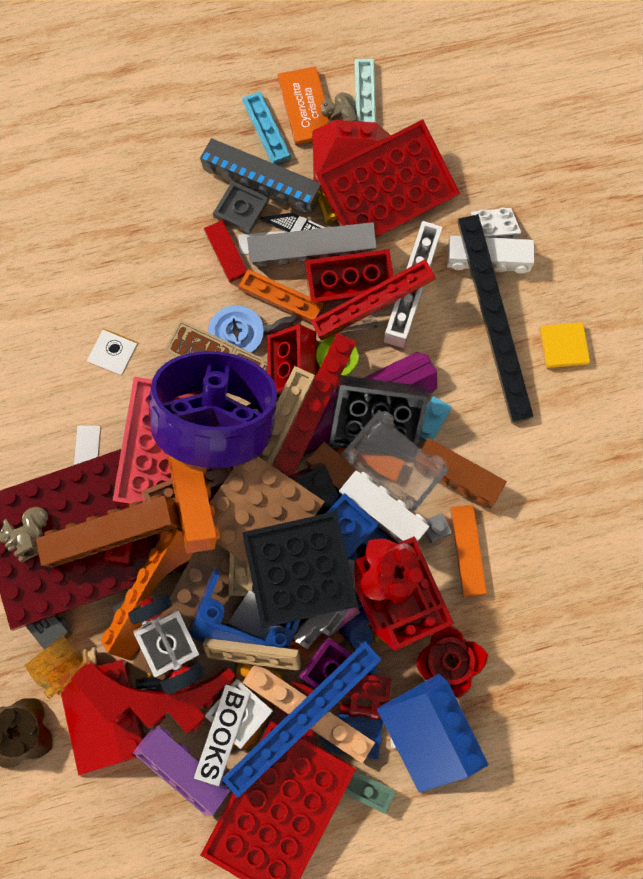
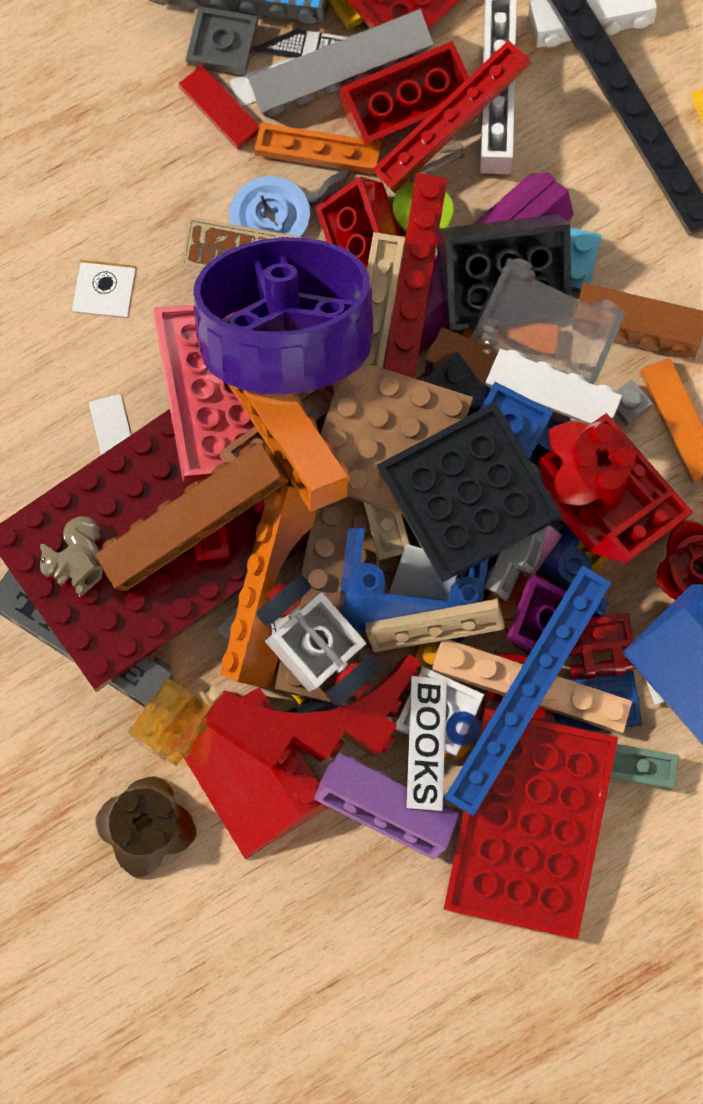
camera: 10 degrees left, 0 degrees up
none -> clear blue plate [446,711,480,746]

